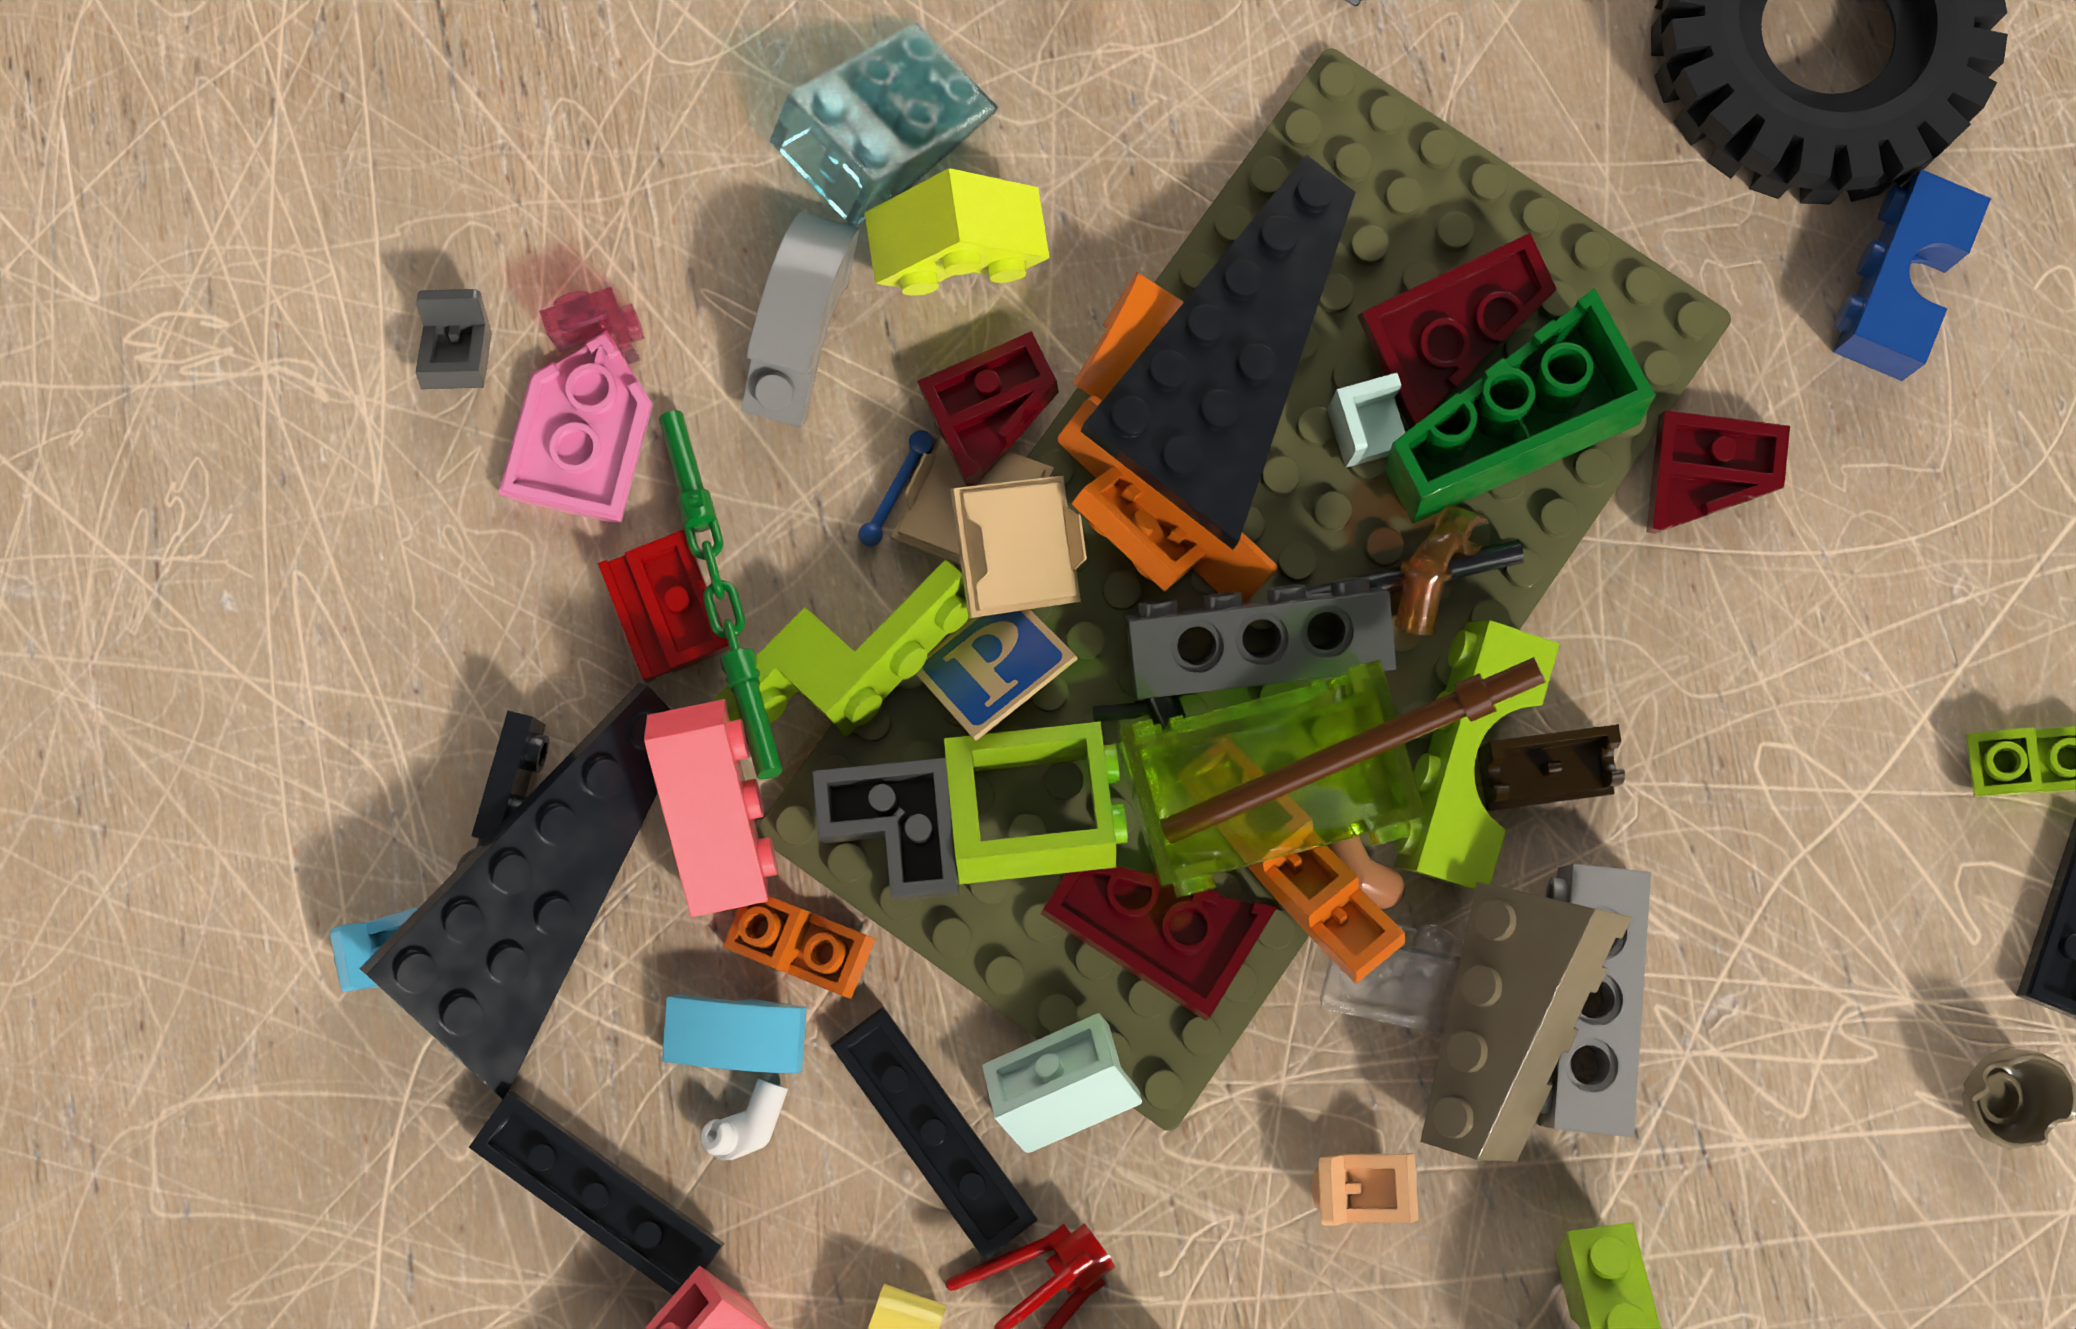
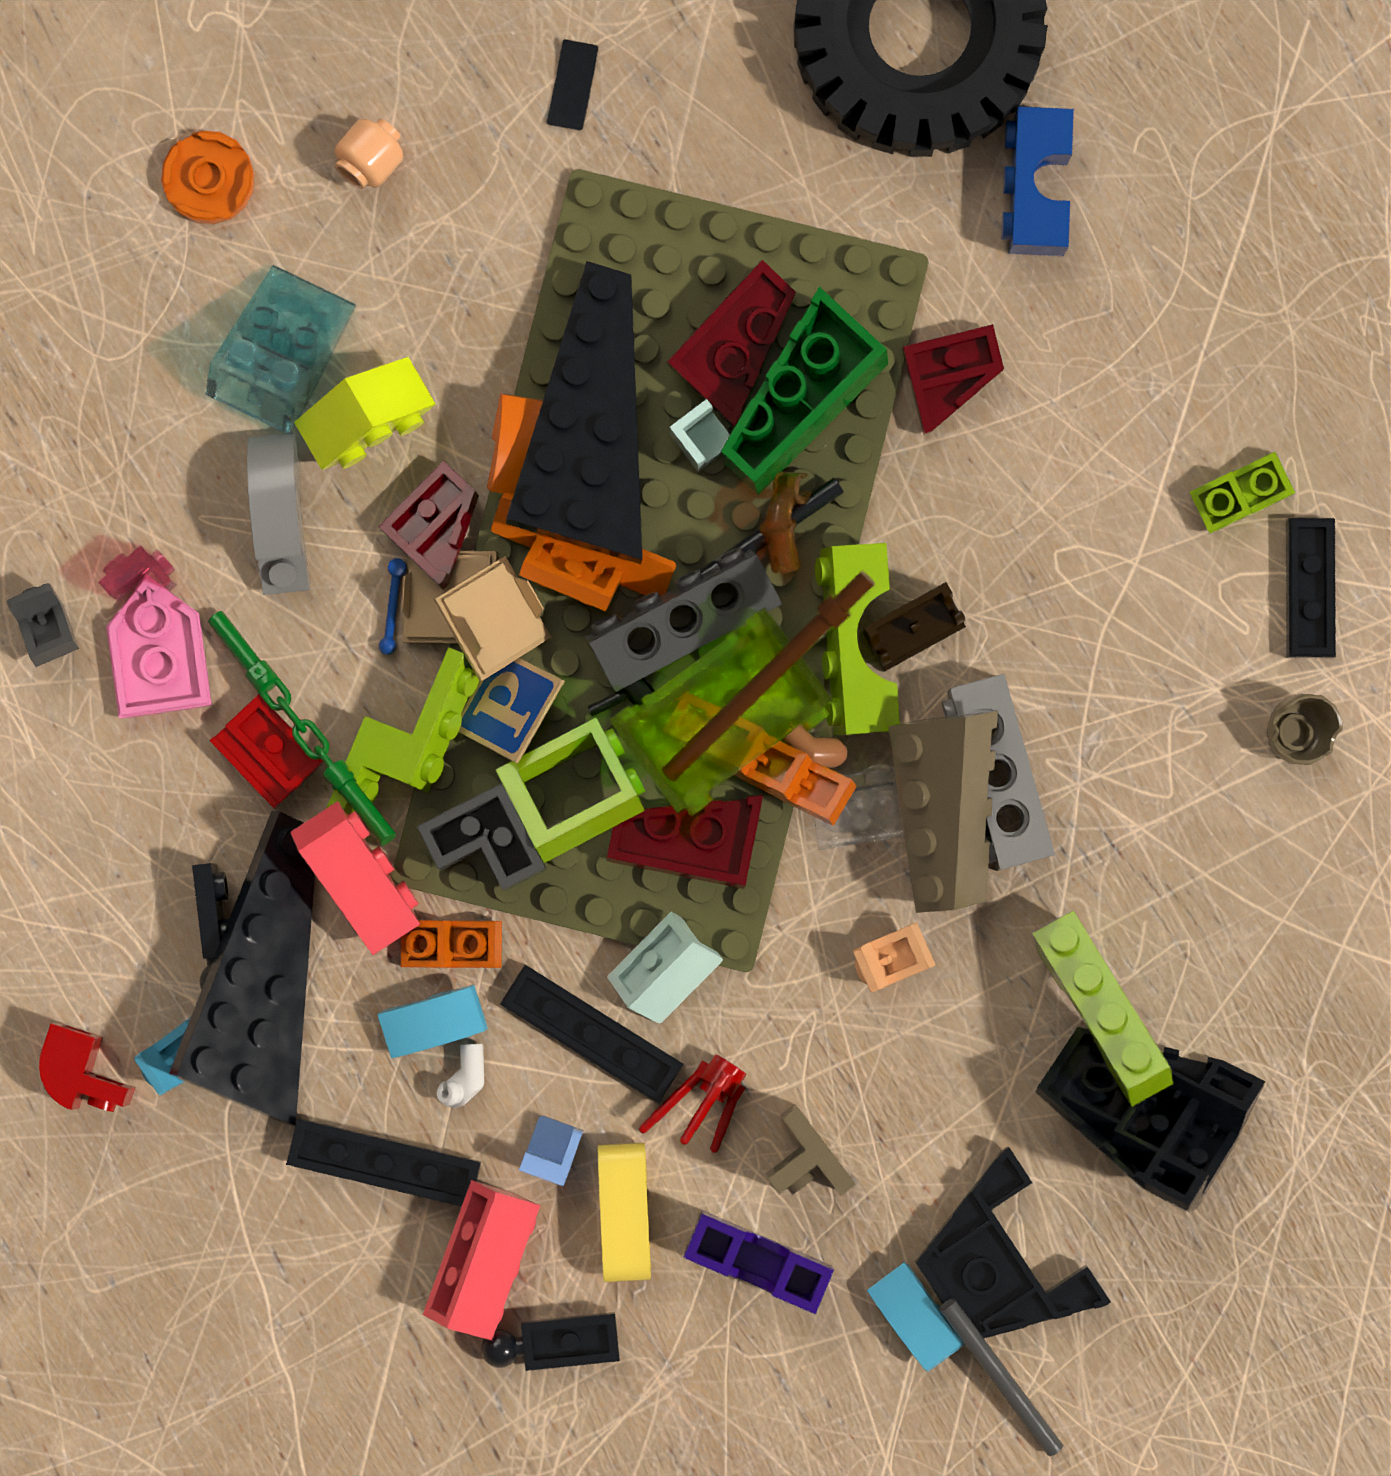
camera: 20 degrees left, 5 degrees up
none -> red brick [39,1022,136,1112]
none -> light blue panel [519,1116,584,1186]

